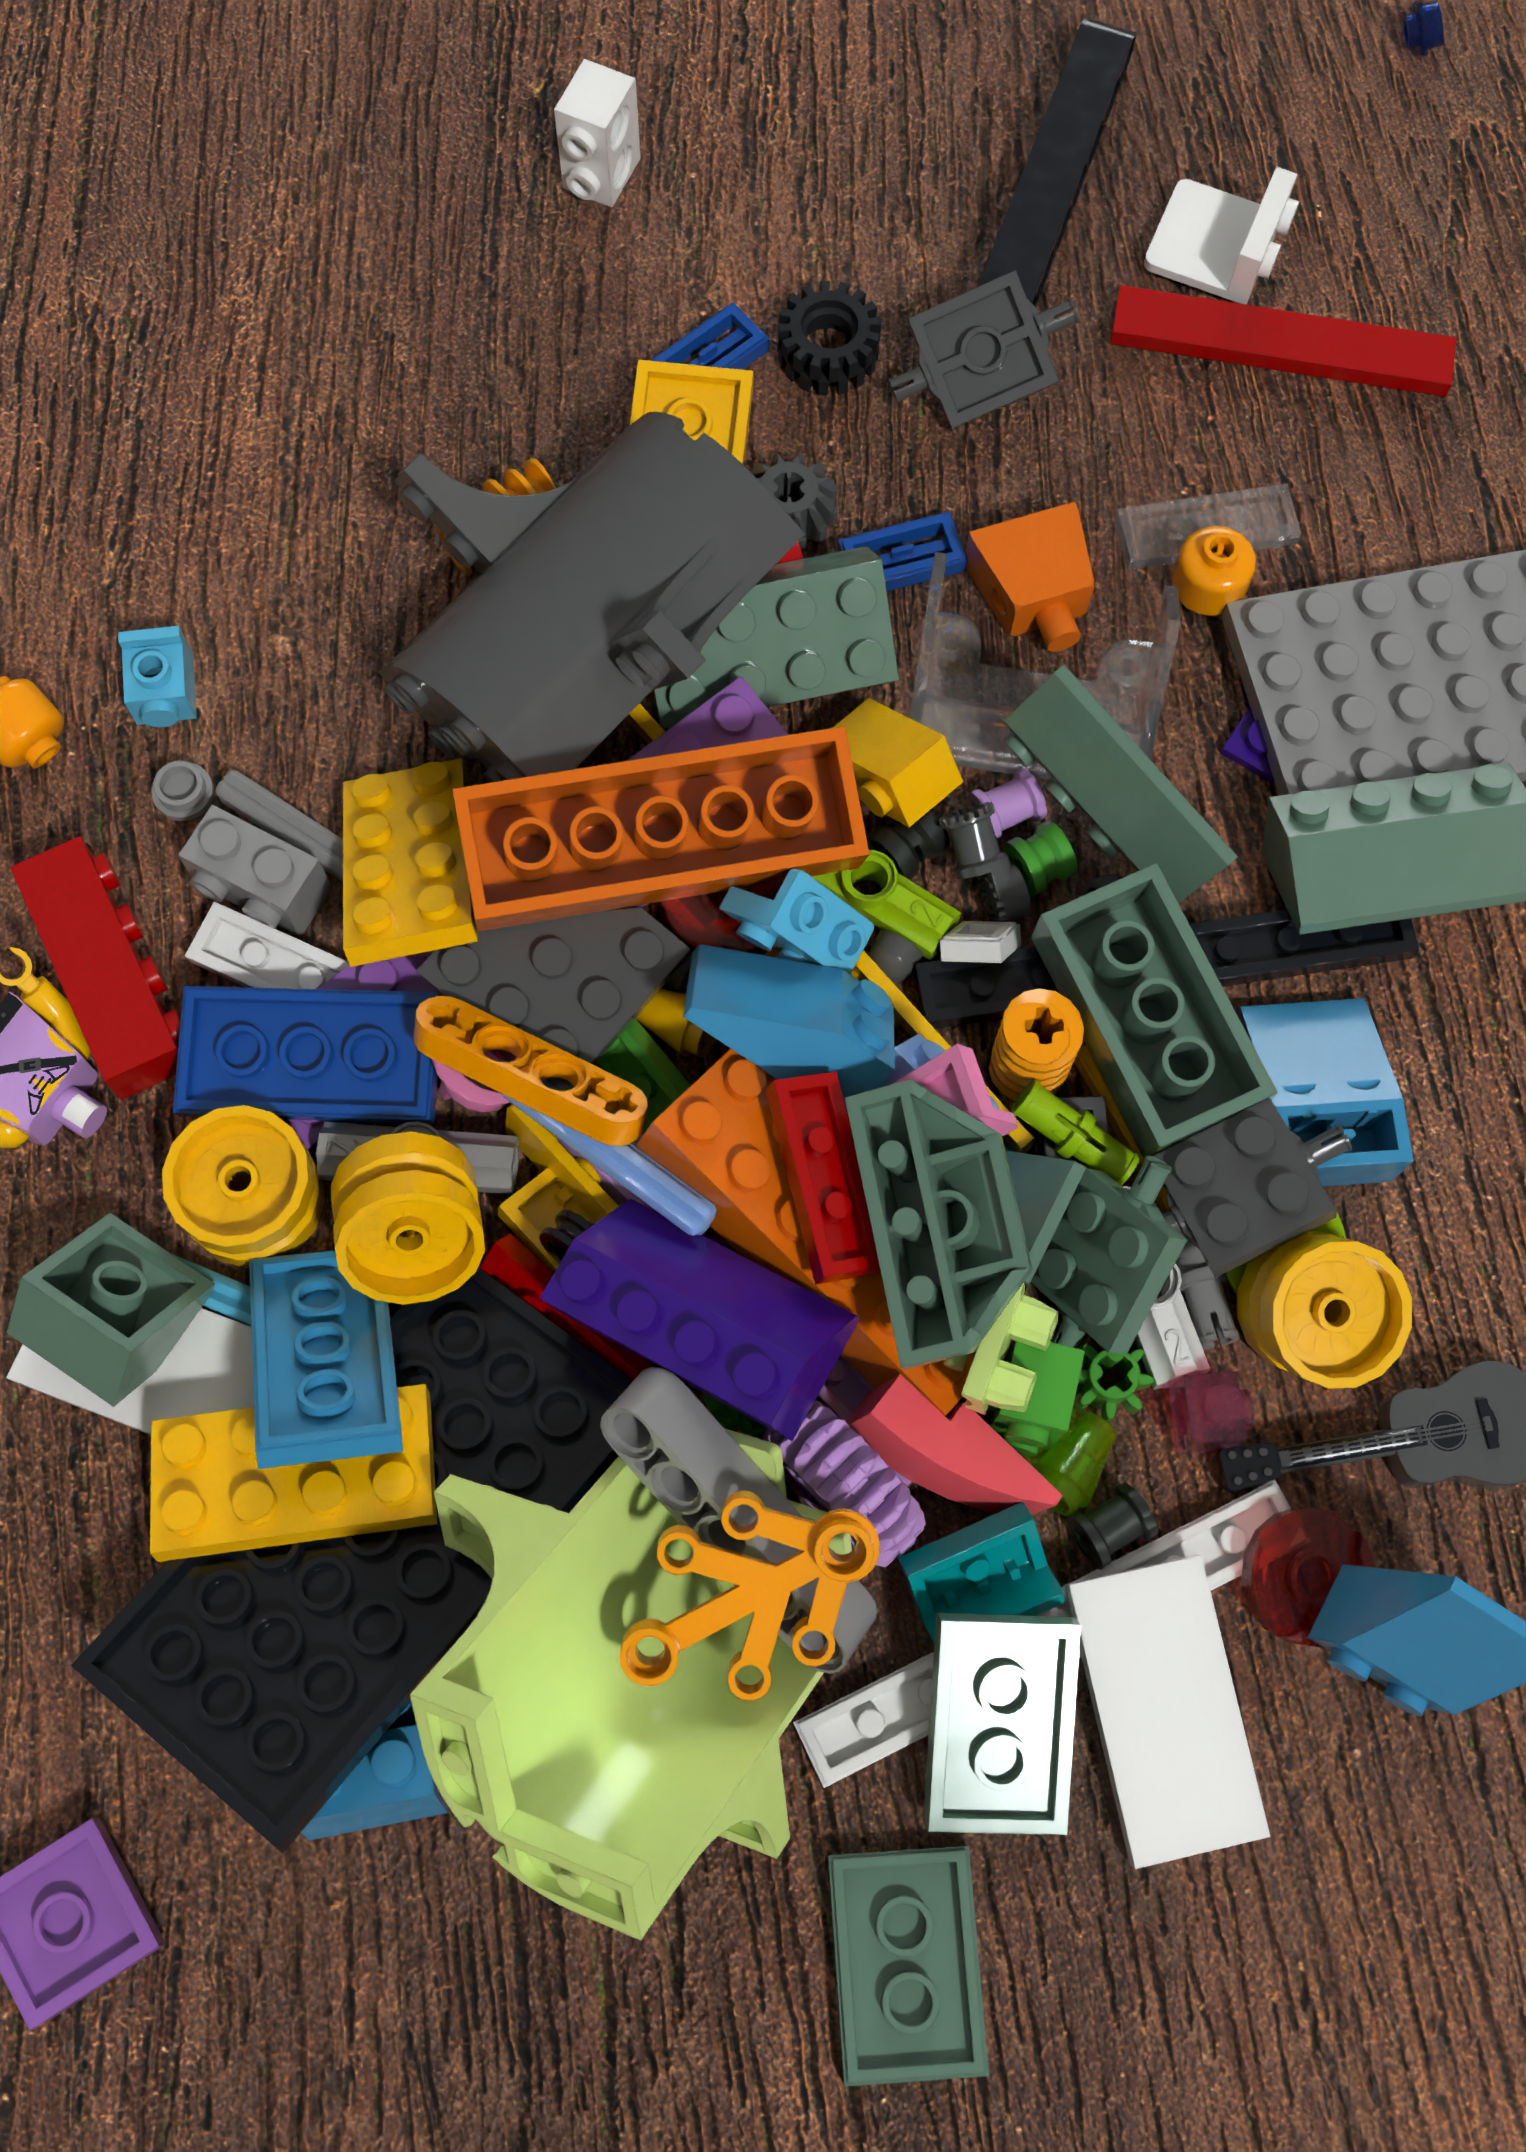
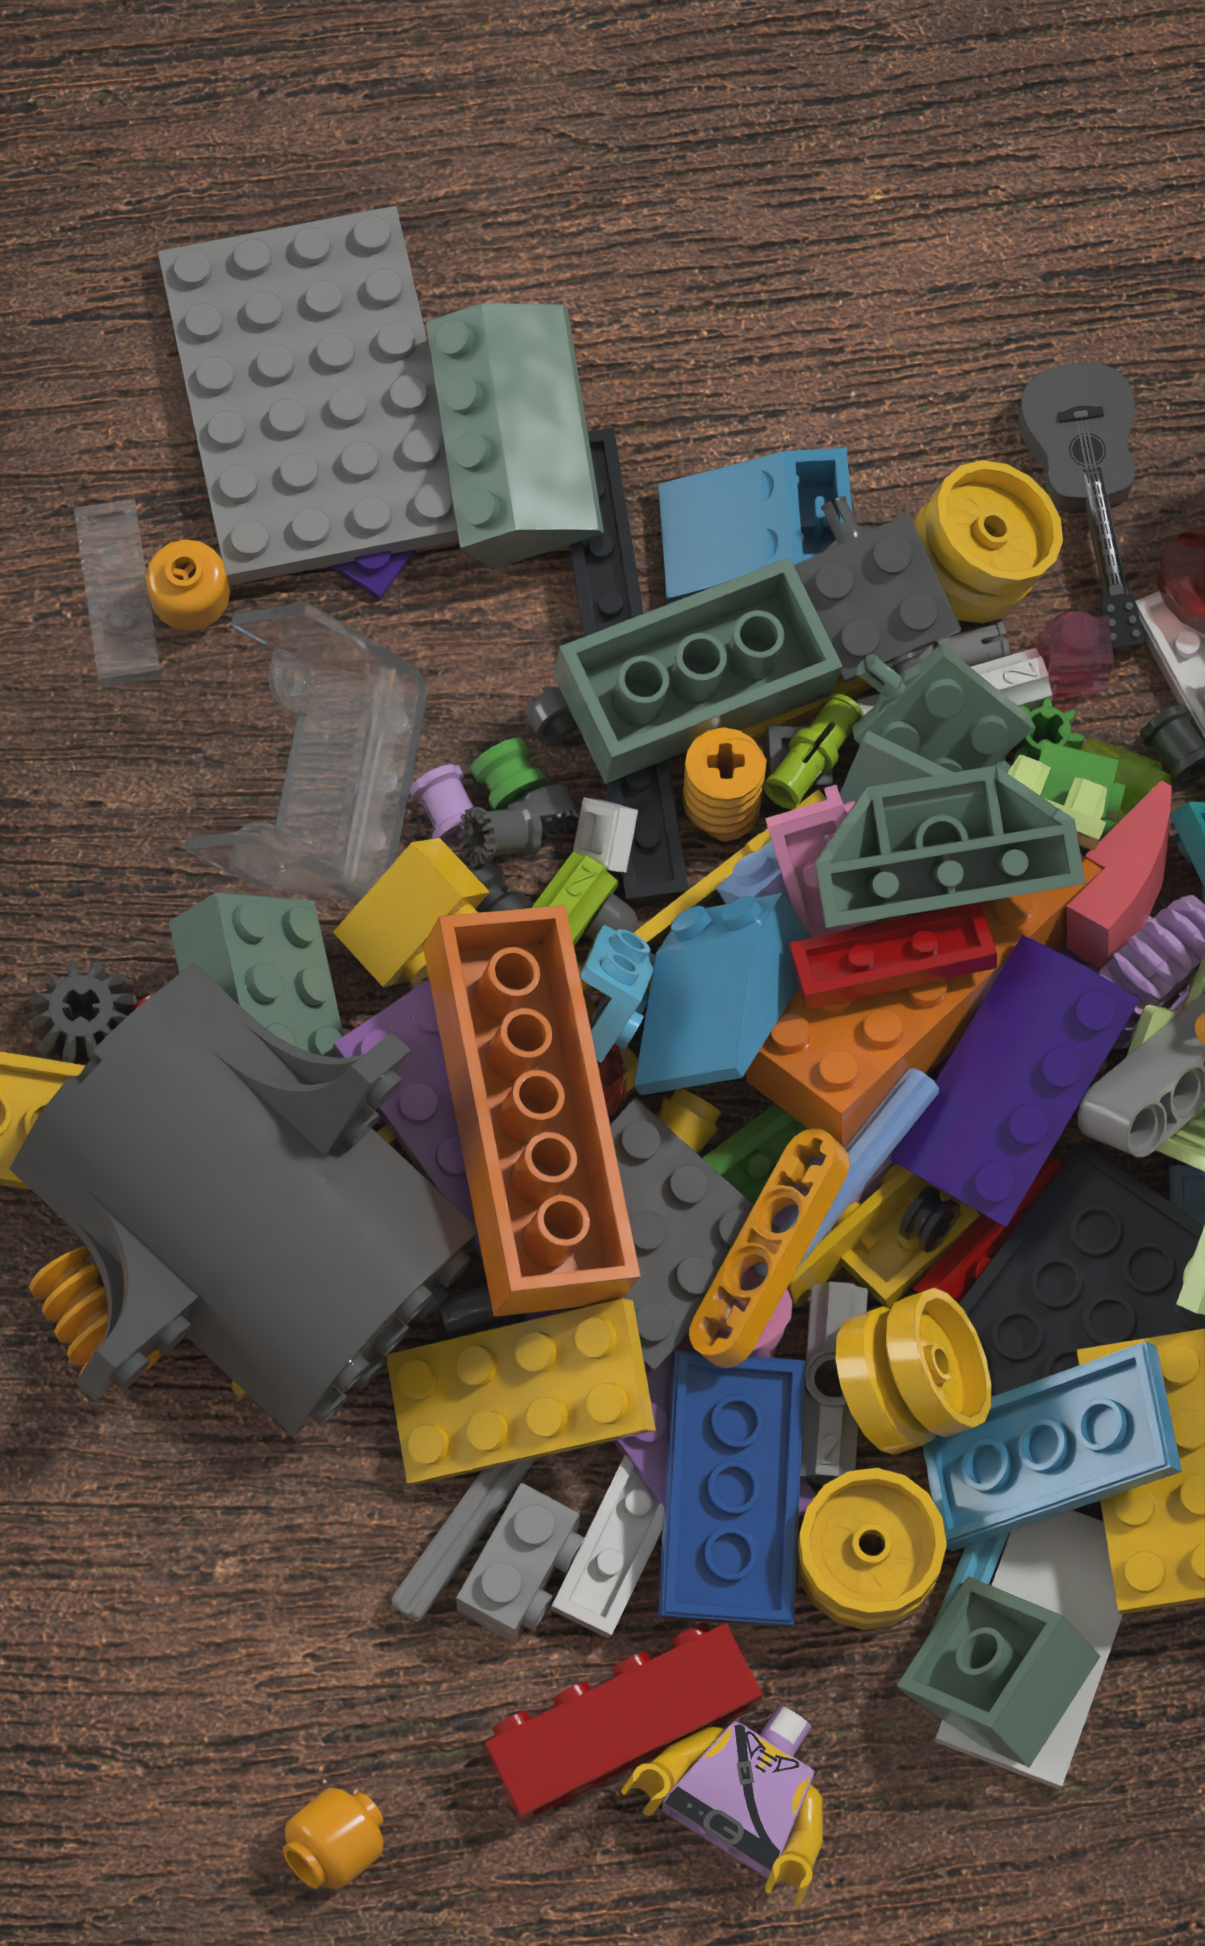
camera: 90 degrees left, 0 degrees up
medium azure brick [118,626,197,727] -> none
light grey plate [151,761,214,821] -> none
blue tile [837,511,967,591] -> none
orange torso [965,501,1094,652] -> none
sand green slope [1003,664,1238,903] -> none

